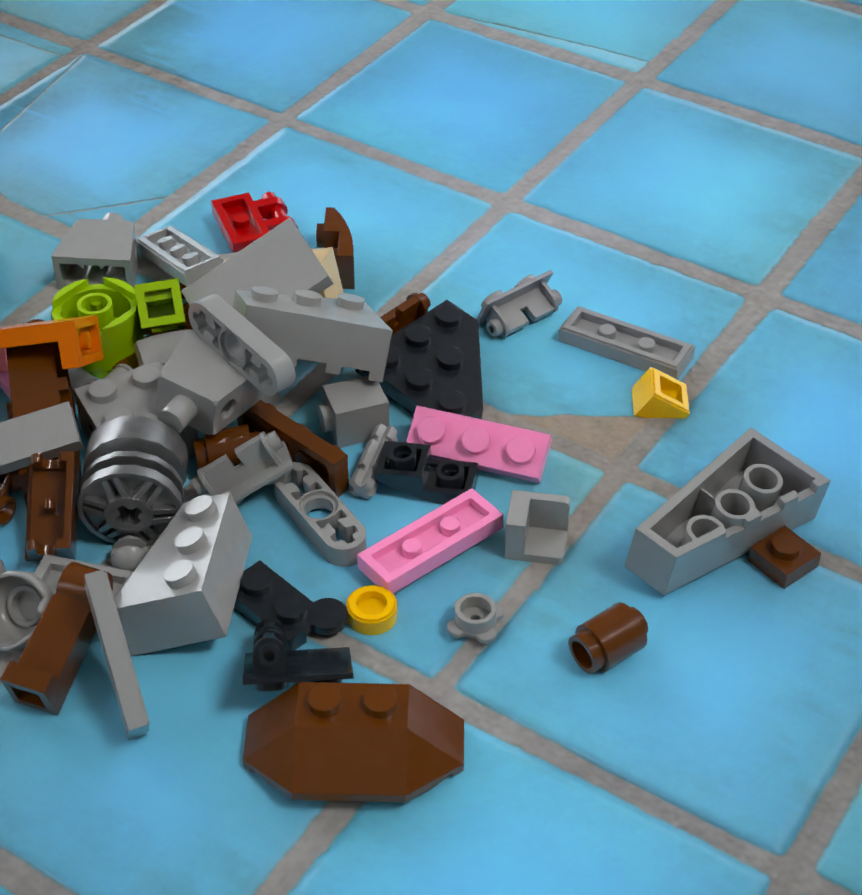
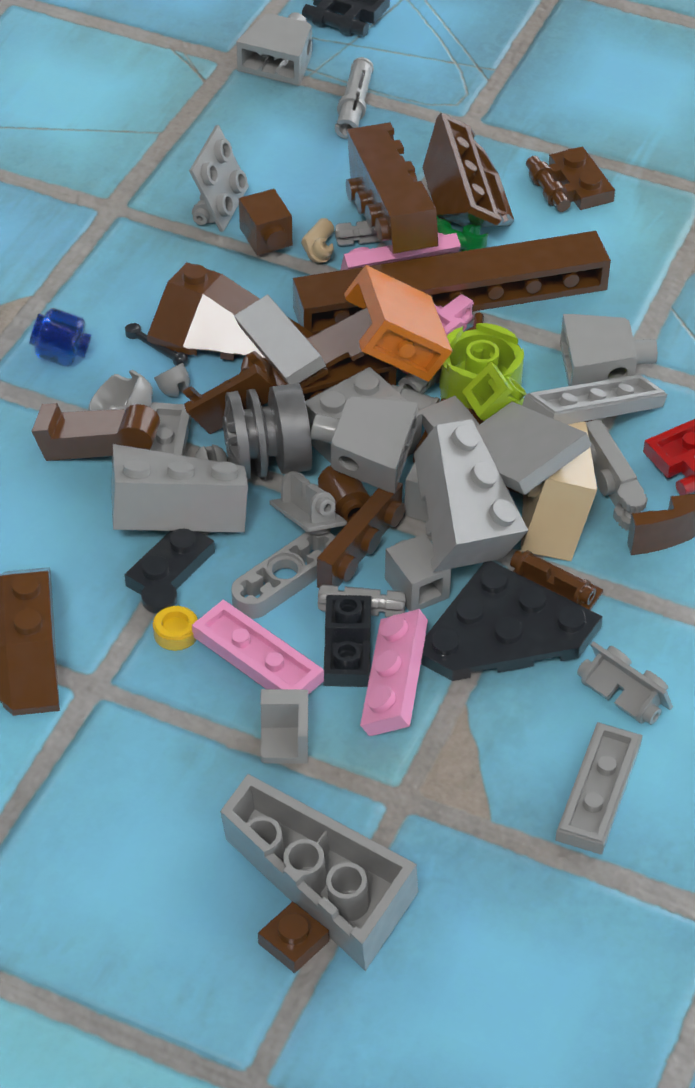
camera: 80 degrees right, 5 degrees up
light grey tile [84,569,149,740] -> none
light grey beam [188,294,296,396] -> none
black hinge [243,618,354,691] -> none
light grey plate [447,593,504,644] -> none
reddish brown brick [568,602,648,674] -> none
yellow slope [632,367,690,419] -> none

